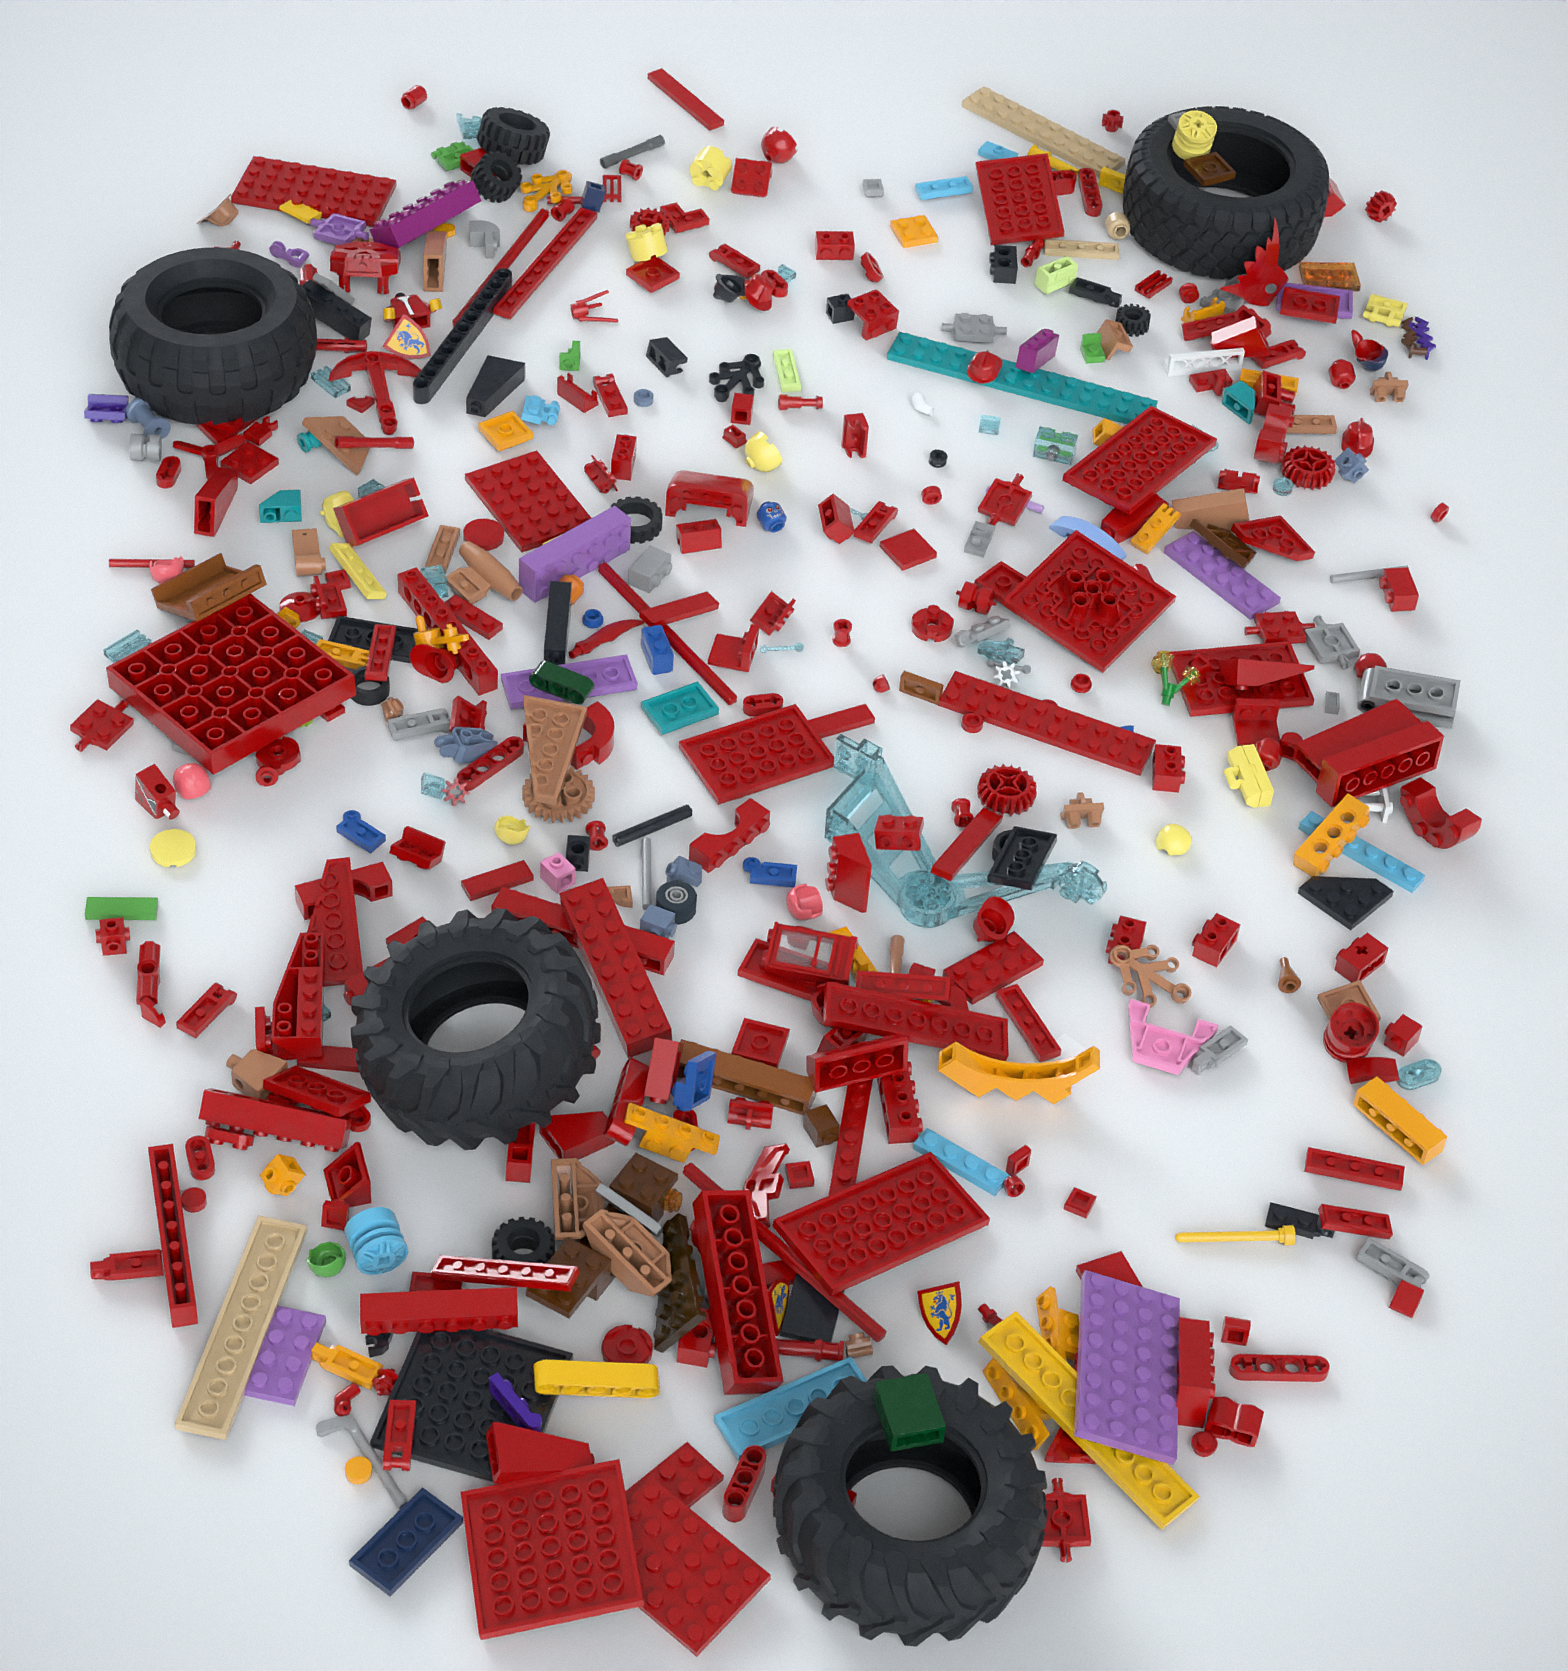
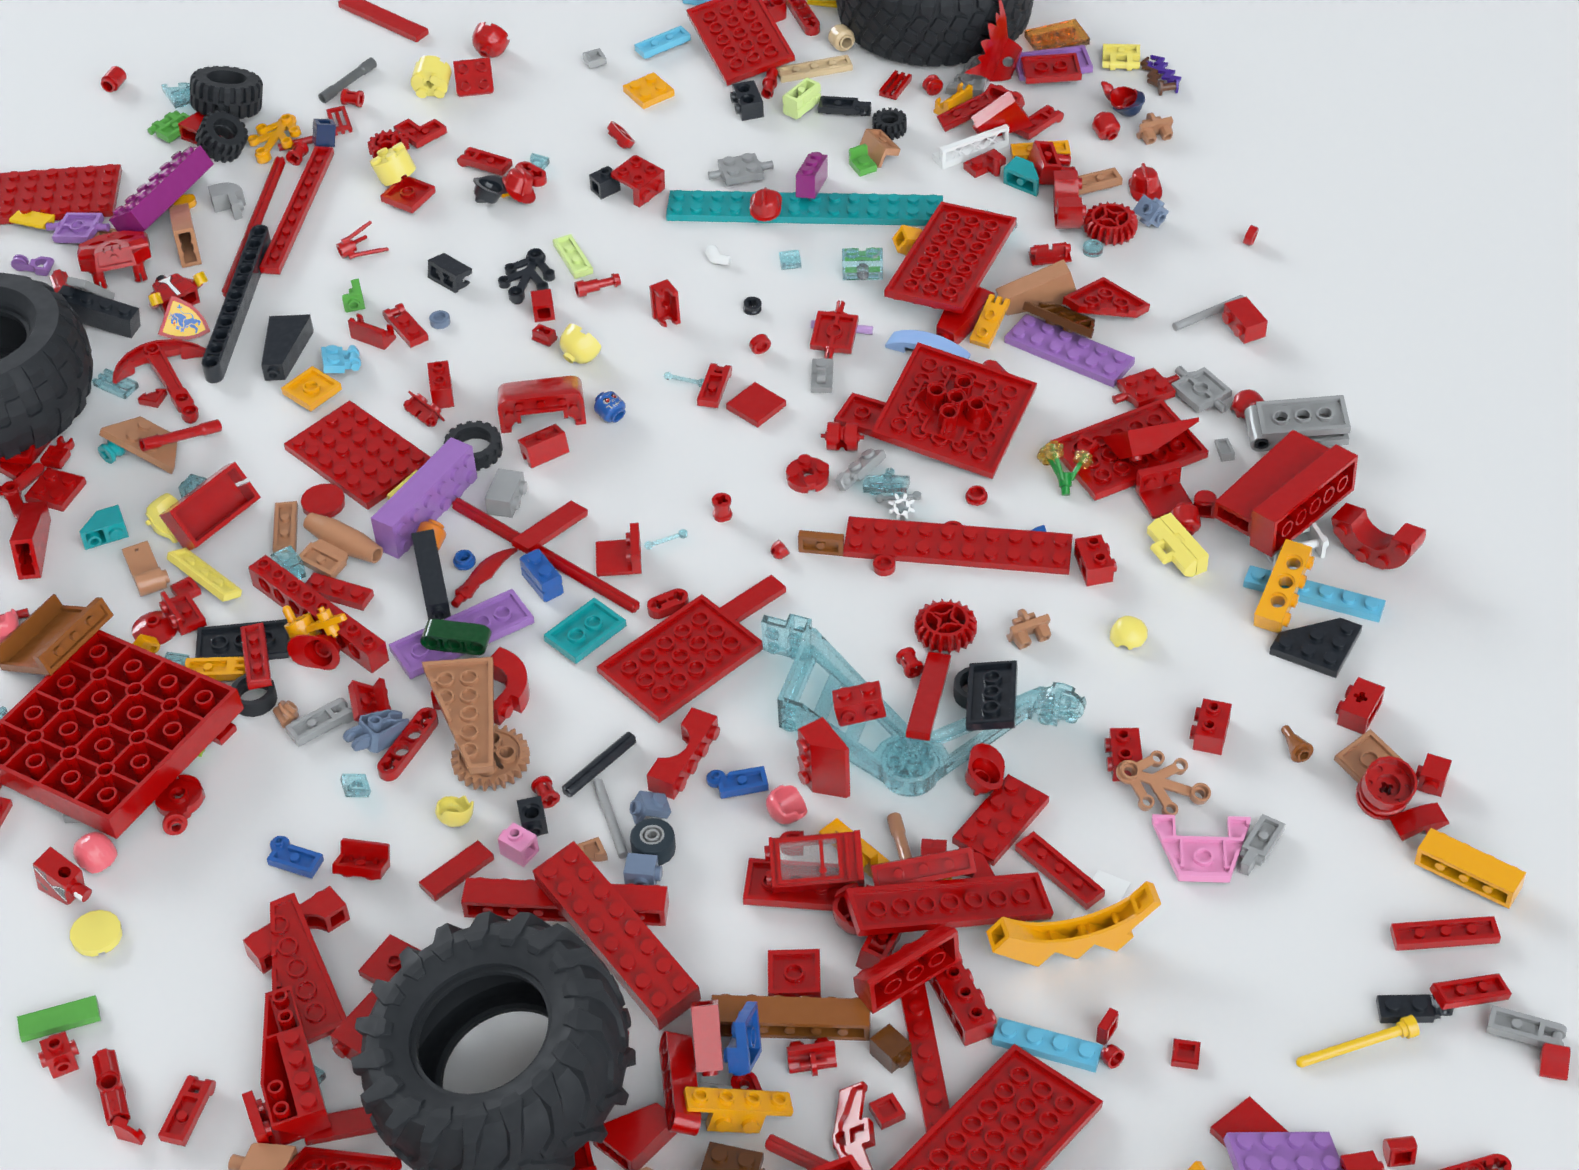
camera: 10 degrees left, 0 degrees up
red pin [316,338,367,354] -> none
gear [440,778,470,806] -> none
red bracket [750,591,796,636] -> none
red brick [815,231,855,260] -> none
red brick [818,493,855,544] -> none
clear light blue plate [1396,1059,1442,1090] -> none

